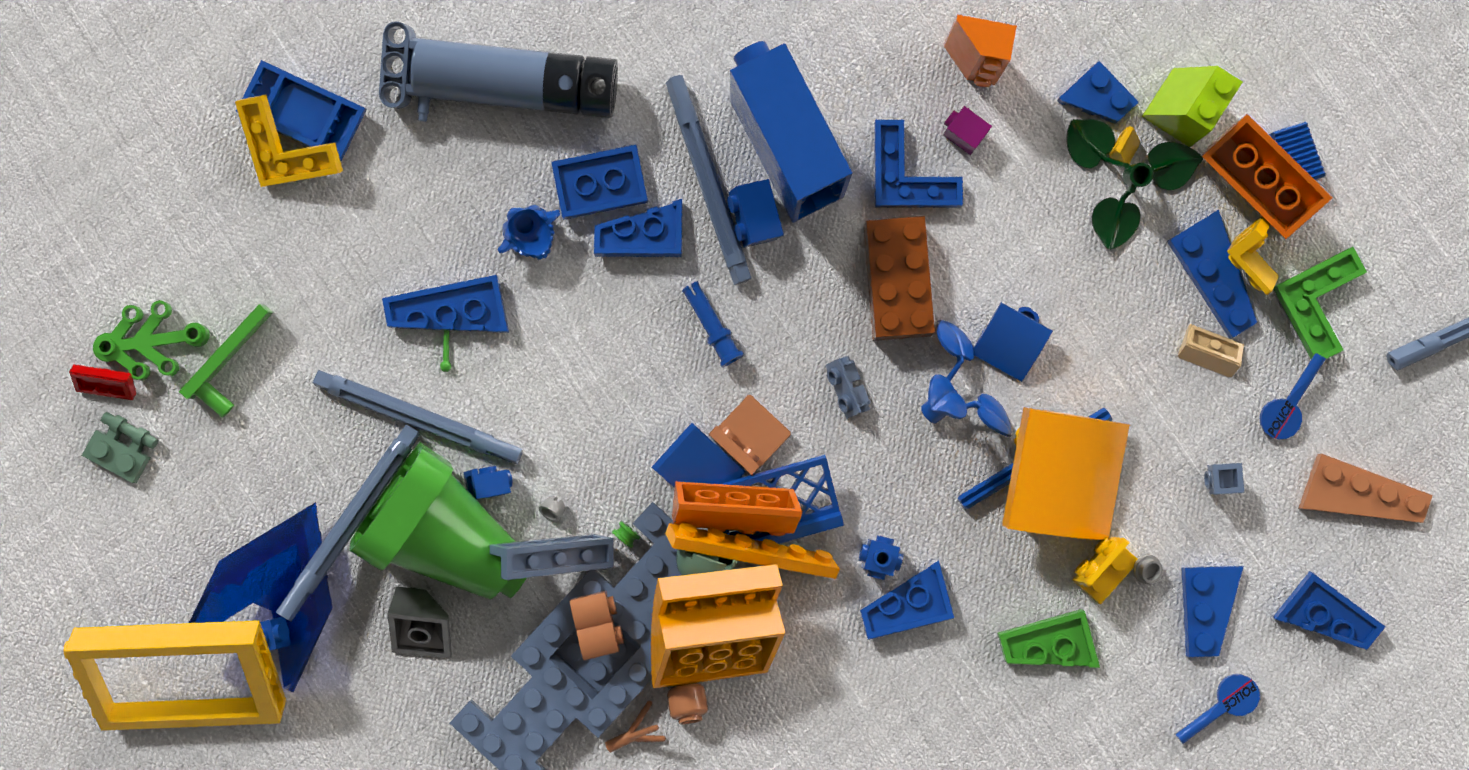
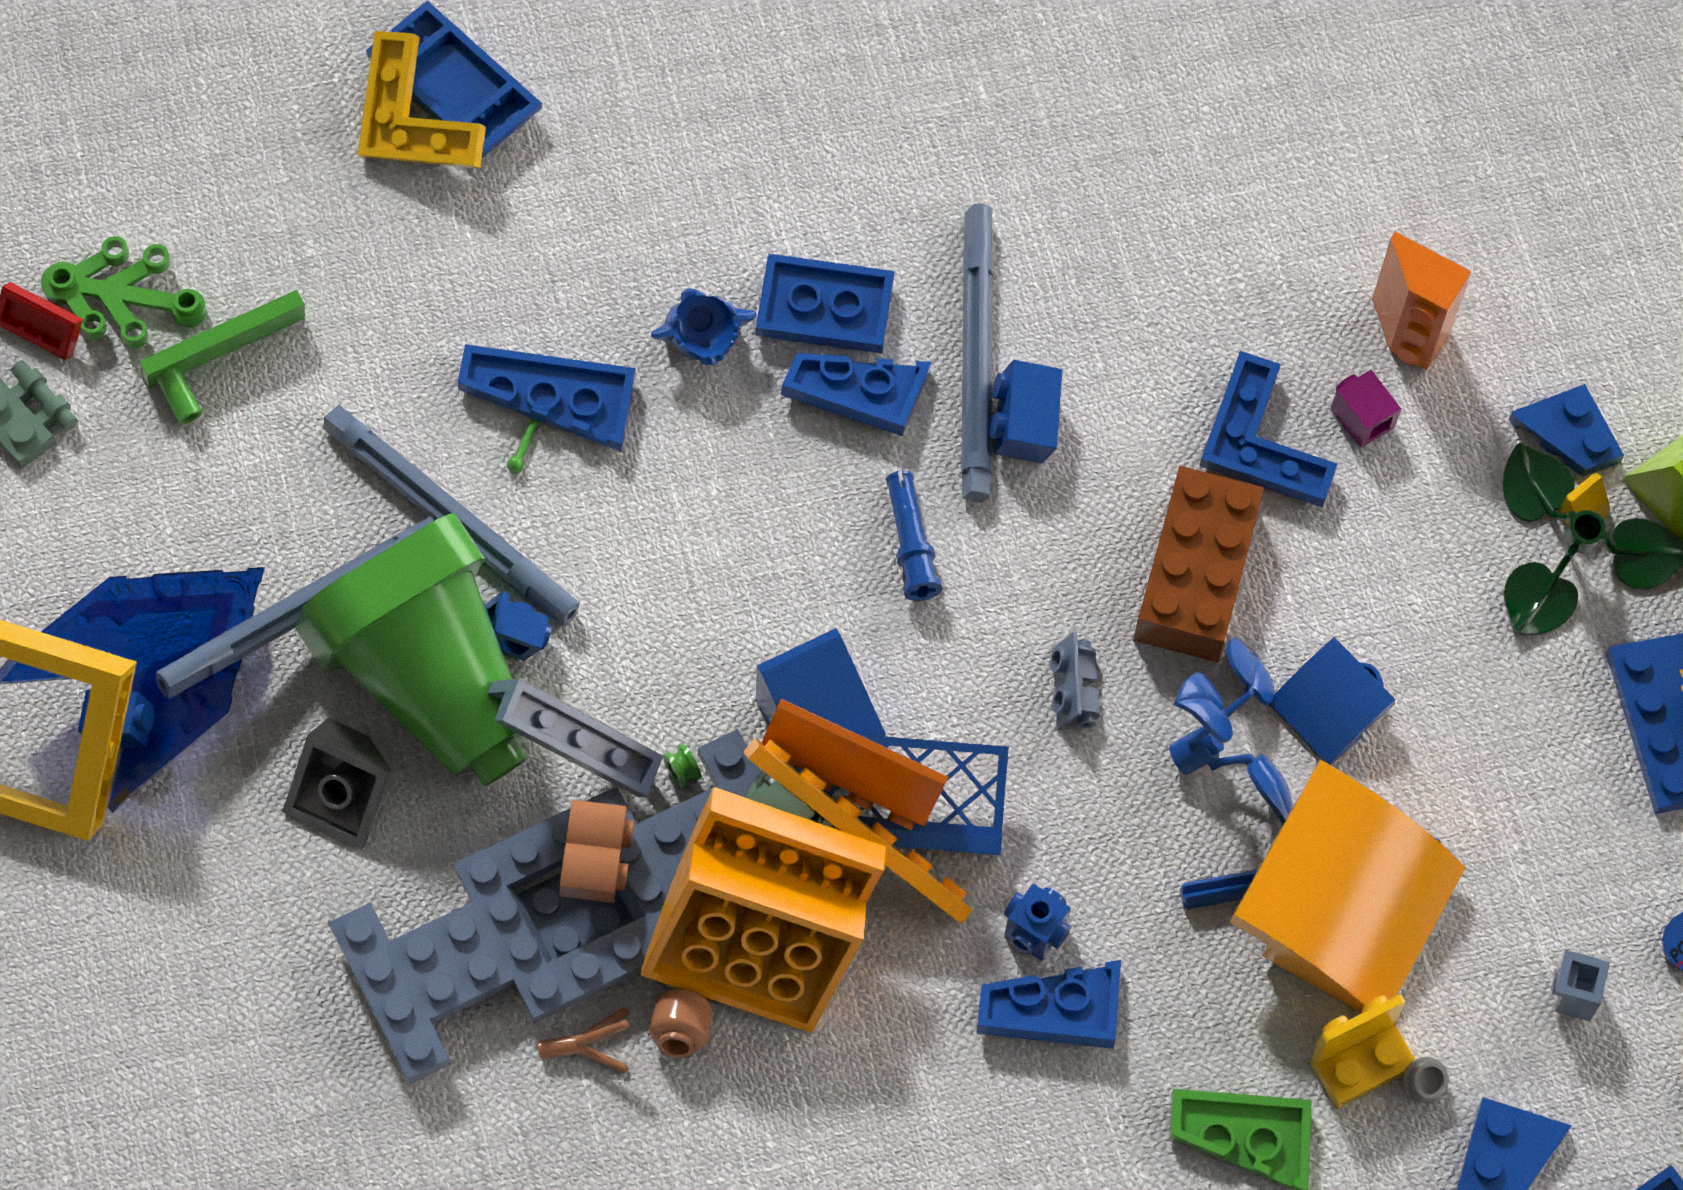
camera: 15 degrees right, 20 degrees down
sand blue piece [379,21,618,122] -> none
light grey hinge [539,496,565,522] -> none
nougat bracket [709,395,791,475] -> none
blue brick [730,41,852,223] -> none
tan slope [1178,324,1244,377] -> none

